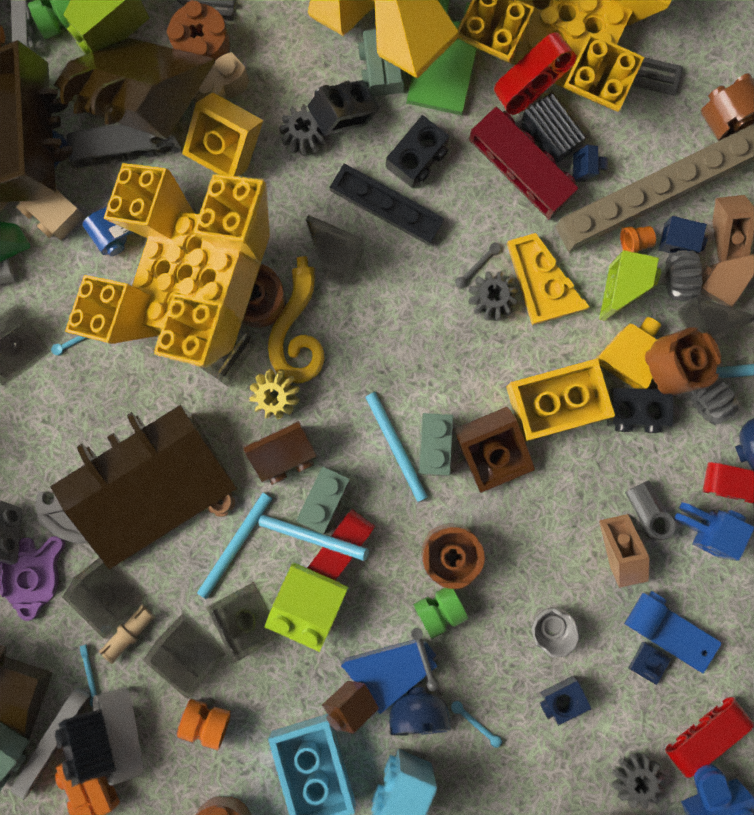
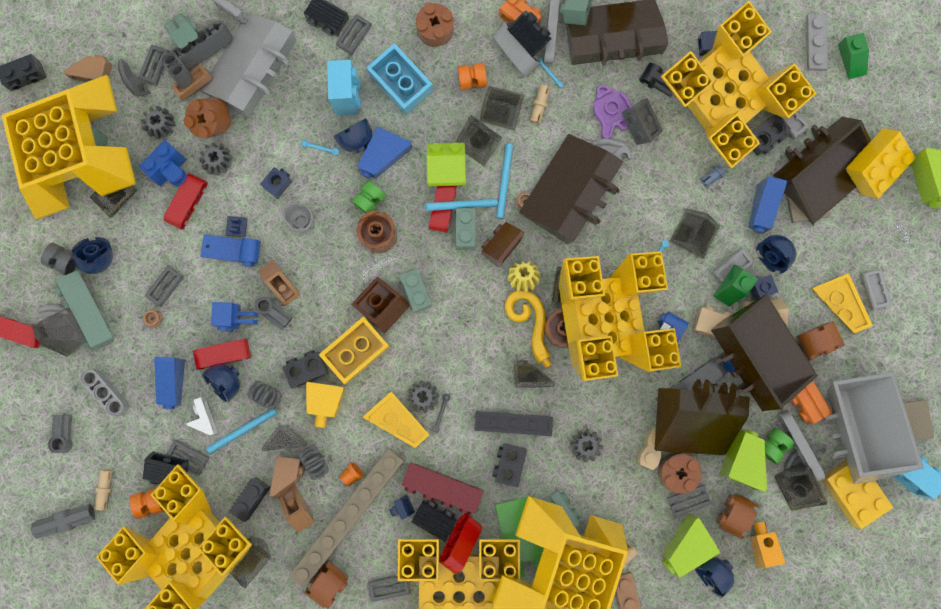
camera: 150 degrees right, 0 degrees up
clear smoke slope [62,558,147,639] -> none
yellow brick [182,93,264,177] -> none
black brick [307,80,380,135] -> none
reddish brown brick [322,681,379,733] -> none
medium azure bar [365,392,428,502] -> none
dark grey hinge [411,627,439,691] -> none
lime slope [599,250,661,321] -> none
dark orange brick [645,327,721,395] -> none
dark blue brick [658,216,708,254] -> none

